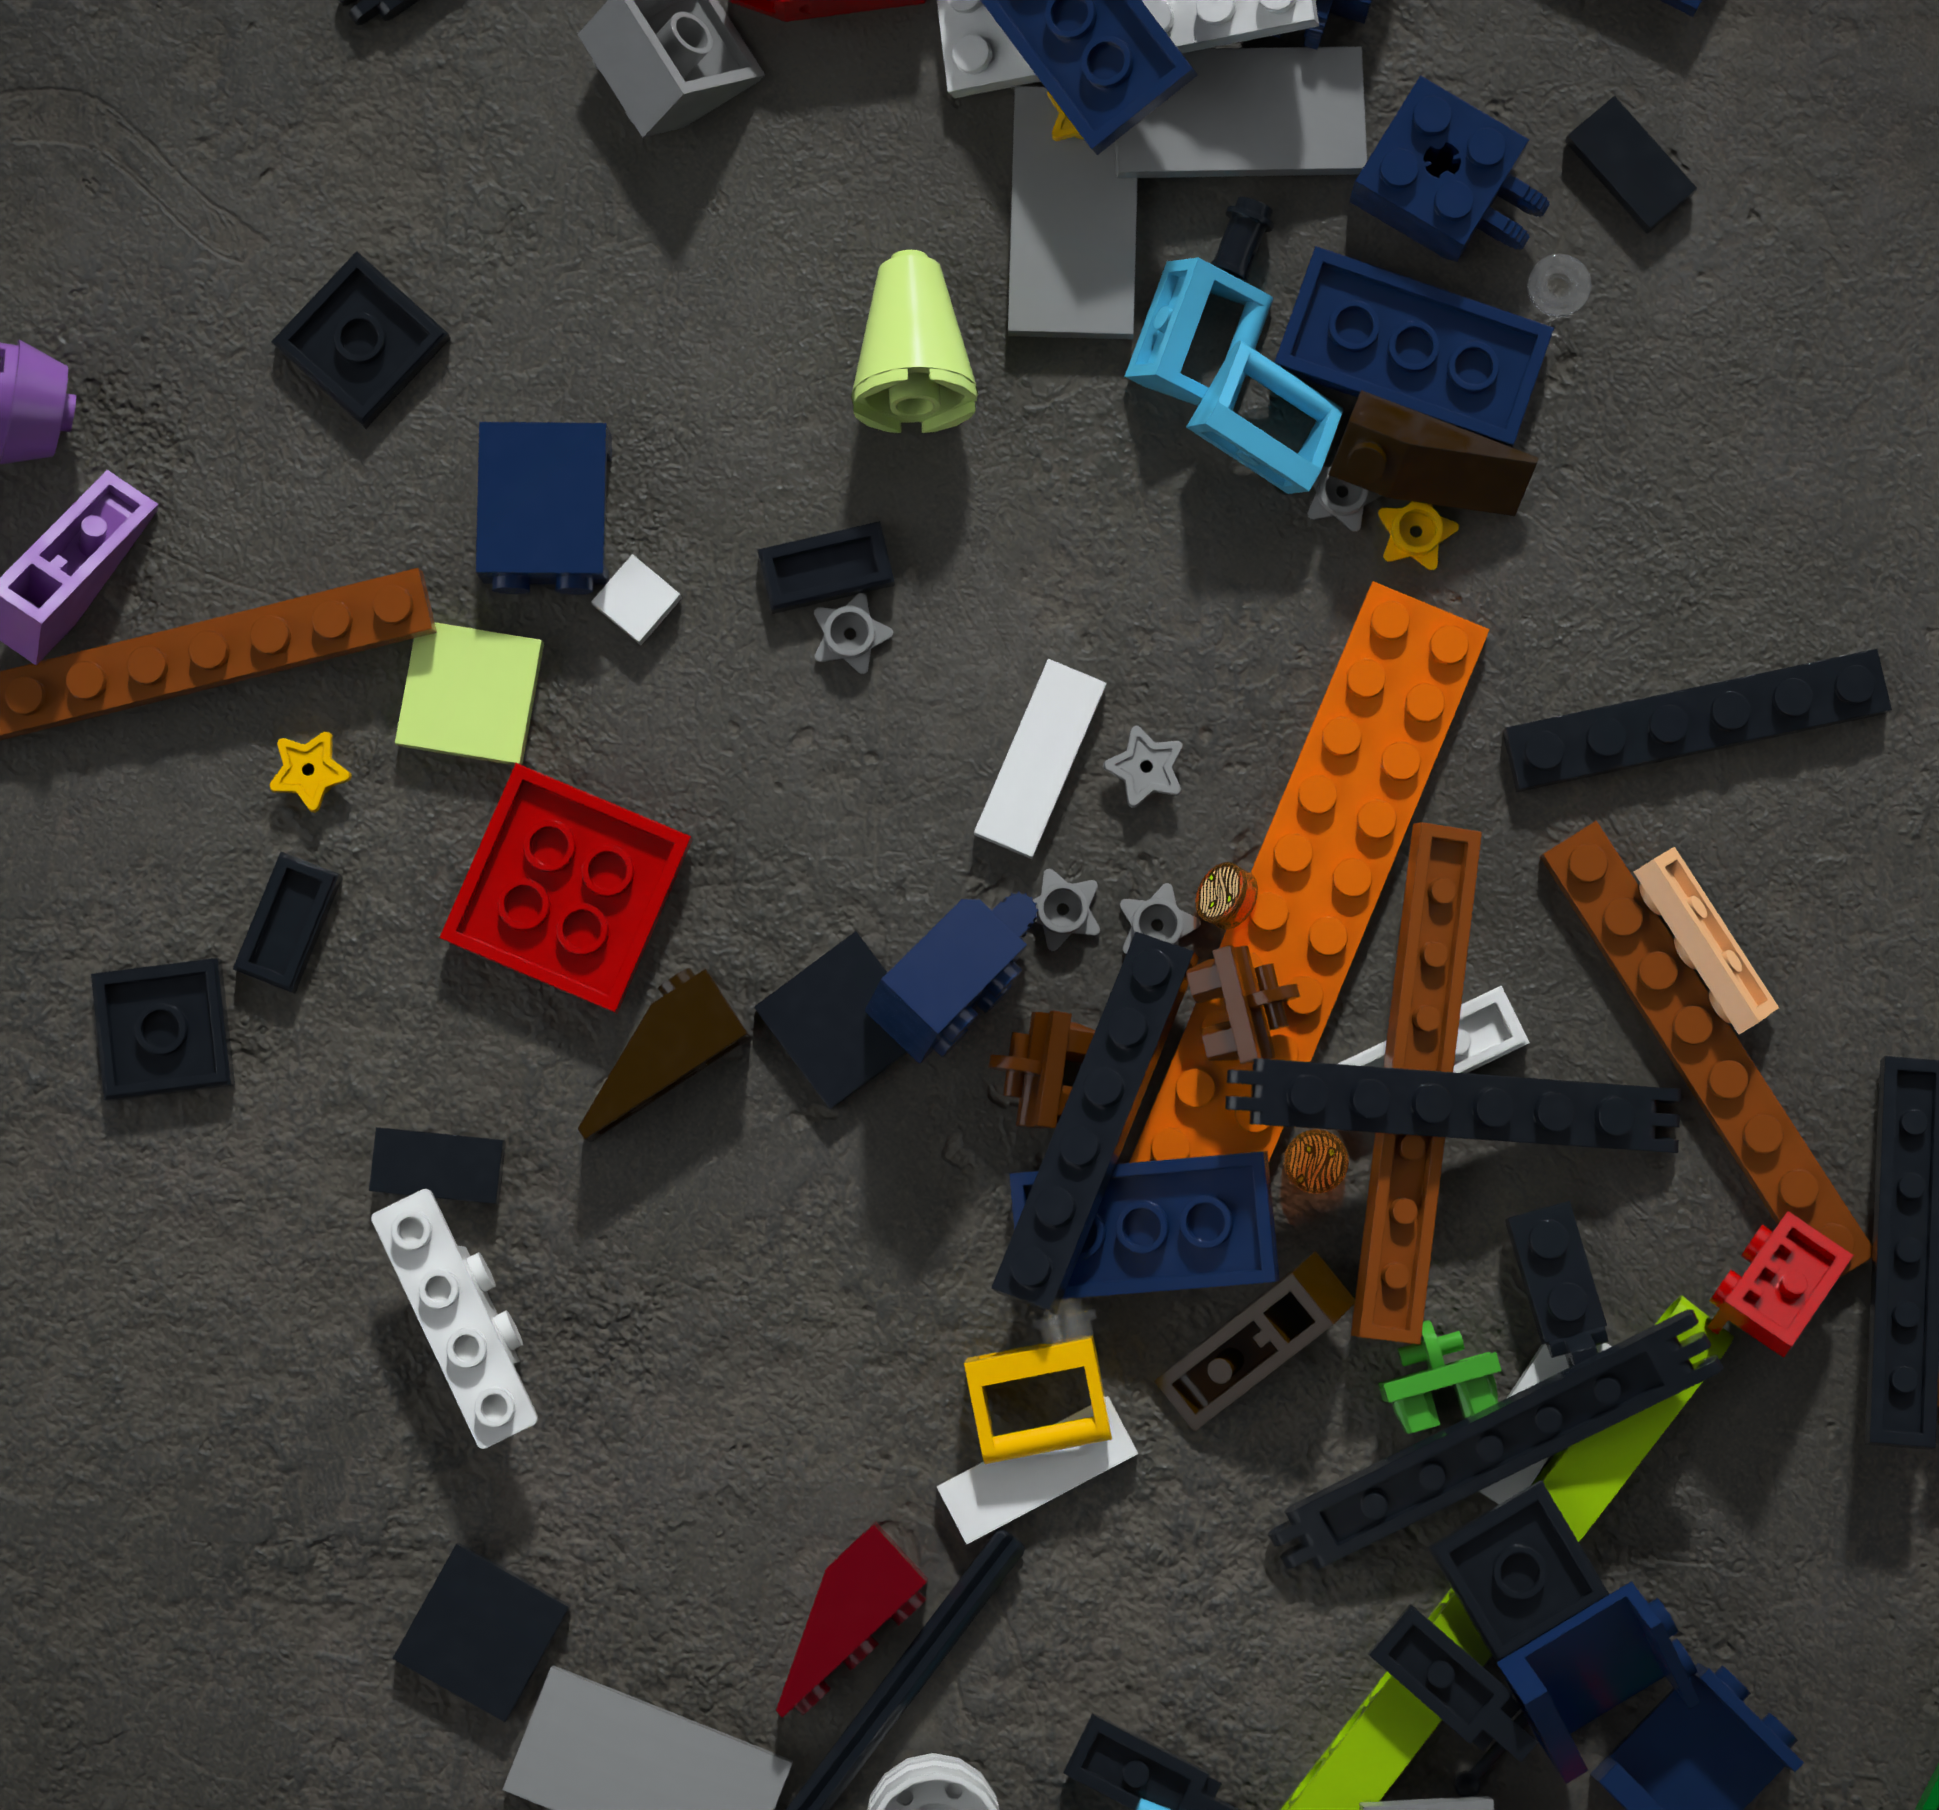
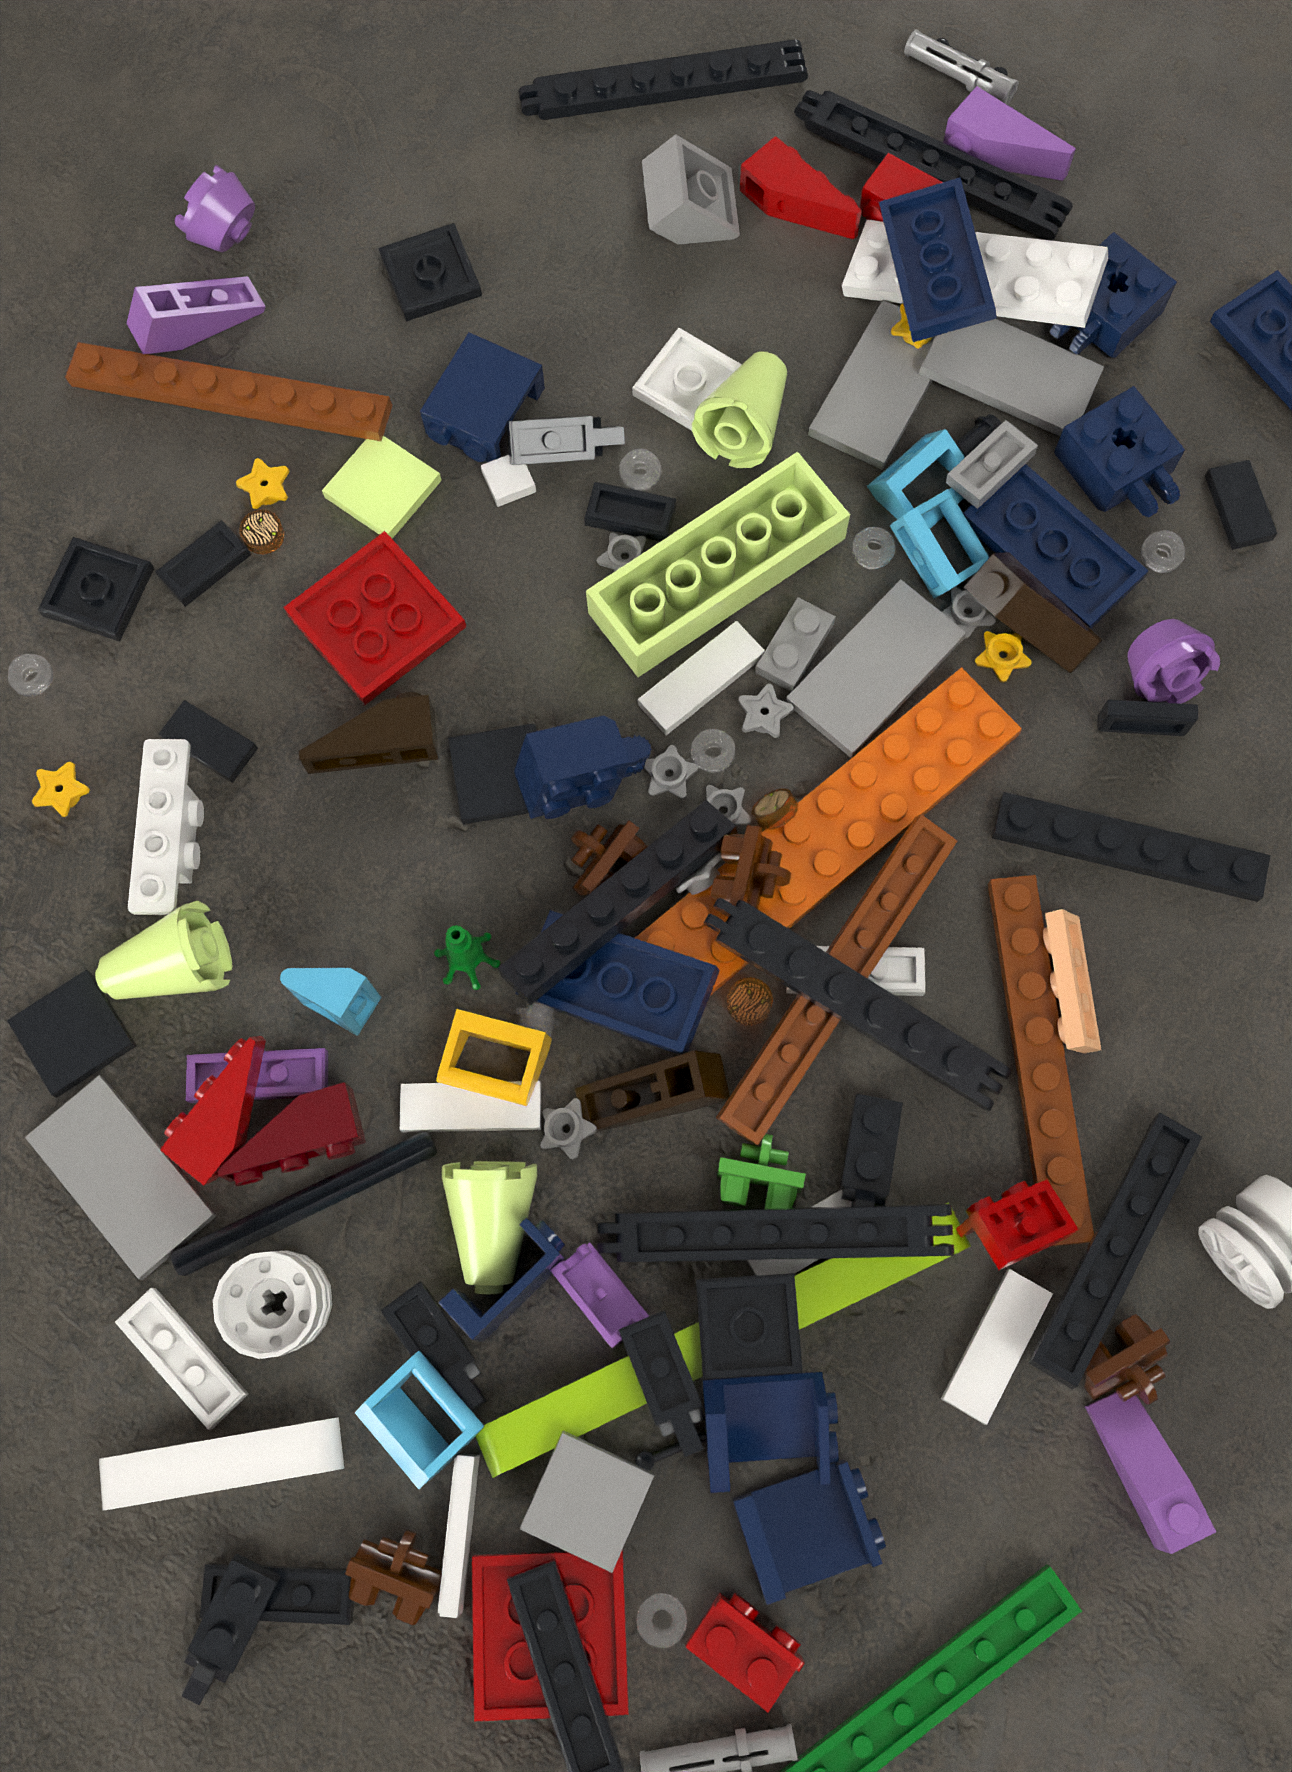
camera: 25 degrees right, 10 degrees down
none -> clear plate [8,654,53,697]
none -> yellow plate [32,762,90,817]
none -> yellowish green cone [95,901,232,999]
none -> red slope [160,1036,266,1186]
none -> medium lavender tile [186,1048,328,1103]
none -> tile [239,509,285,555]
none -> medium azure tile [280,968,382,1036]
none -> green piece [434,925,501,990]
none -> dark blue panel [439,1218,566,1342]
none -> yellowish green cone [442,1161,537,1294]
none -> hinge [507,415,625,465]
none -> light grey plate [540,1098,597,1159]
none -> medium lavender hinge [550,1243,649,1349]
none -> yellowish green brick [586,452,850,677]
none -> clear plate [619,448,661,491]
none -> white tile [632,328,742,431]
none -> light grey plate [676,852,722,895]
none -> clear plate [691,729,735,772]
none -> light grey plate [755,597,836,692]
none -> light grey tile [786,579,967,758]
none -> clear plate [852,527,896,569]
none -> white tile [941,1269,1053,1425]
none -> light grey plate [946,420,1038,509]
none -> black tile [1097,700,1198,736]
none -> medium lavender cone [1127,619,1220,704]

